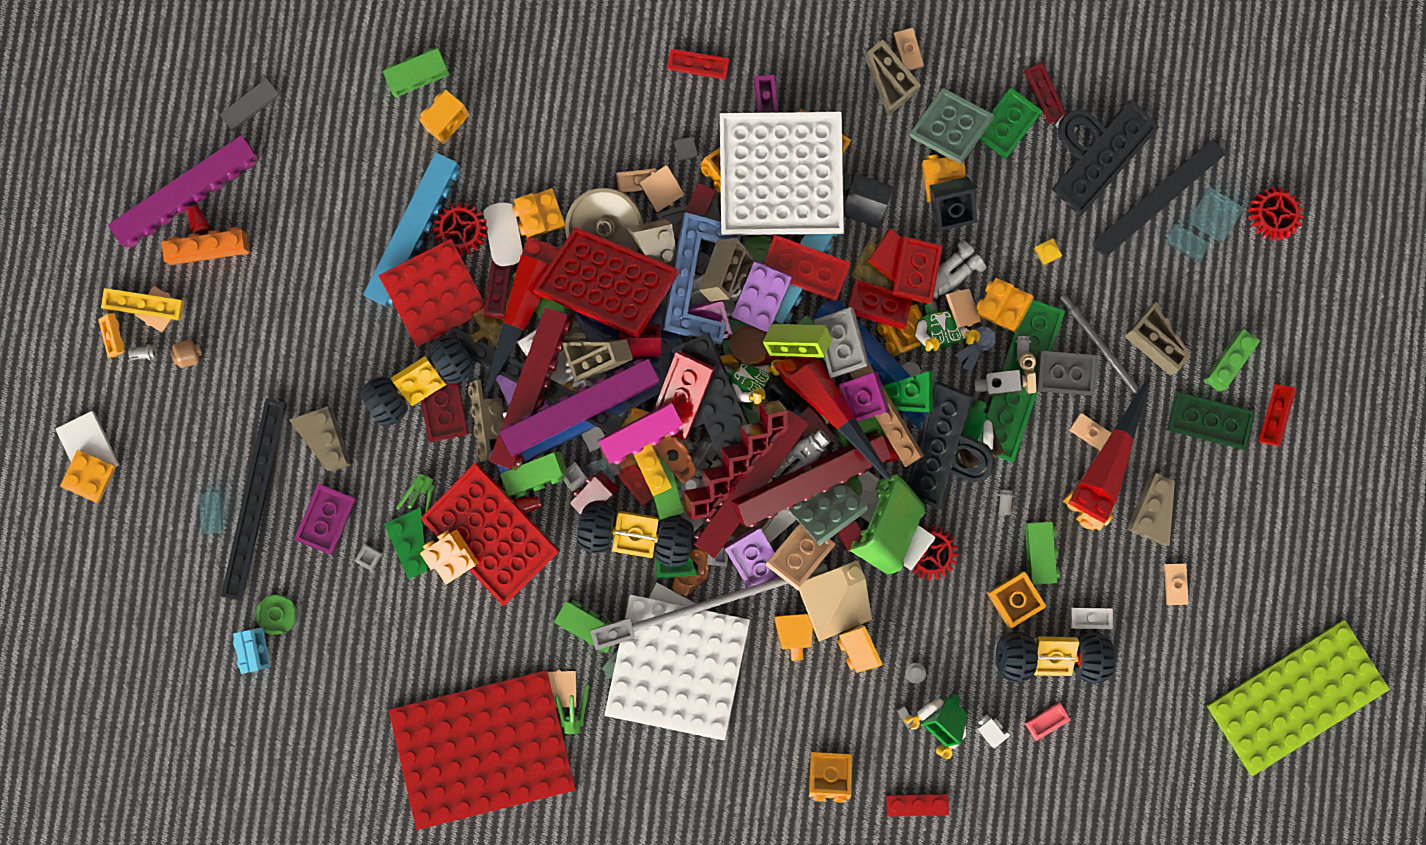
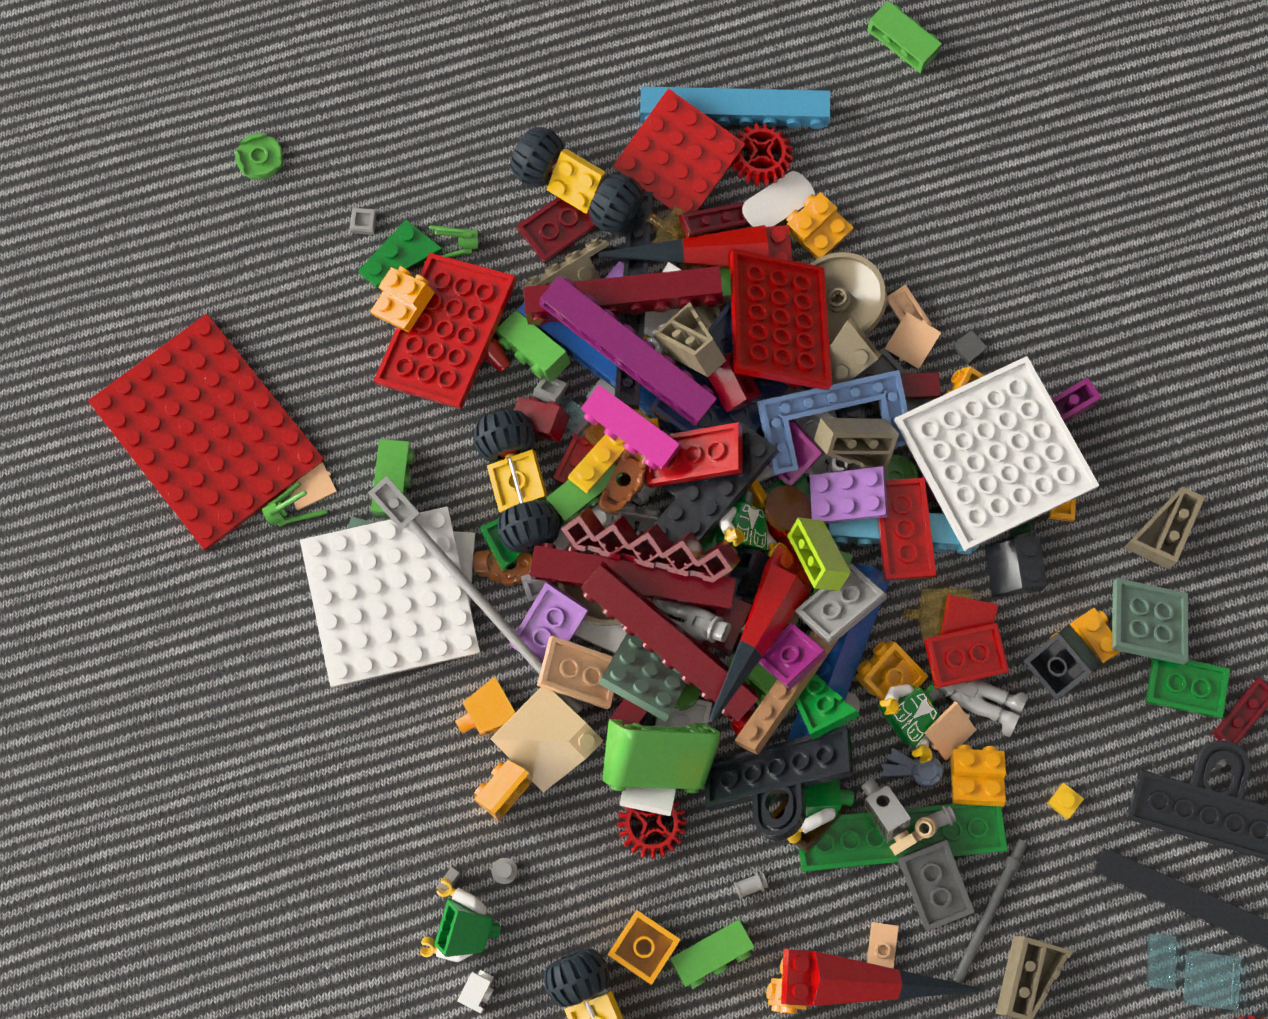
camera: 60 degrees right, 10 degrees down
clear light blue tile [199,492,223,534] -> none
black plate [221,399,287,601] -> none
medium azure brick [233,627,271,674] -> none
dark tan wedge [289,407,351,472] -> none
magenta plate [294,483,356,555] -> none
light orange brick [419,90,469,144] -> none
red plate [667,49,729,80] -> none
light orange plate [809,752,852,803] -> none
red tile [848,279,912,330] -> none
red plate [886,793,949,817] -> none
light nougat plate [893,28,924,71] -> none

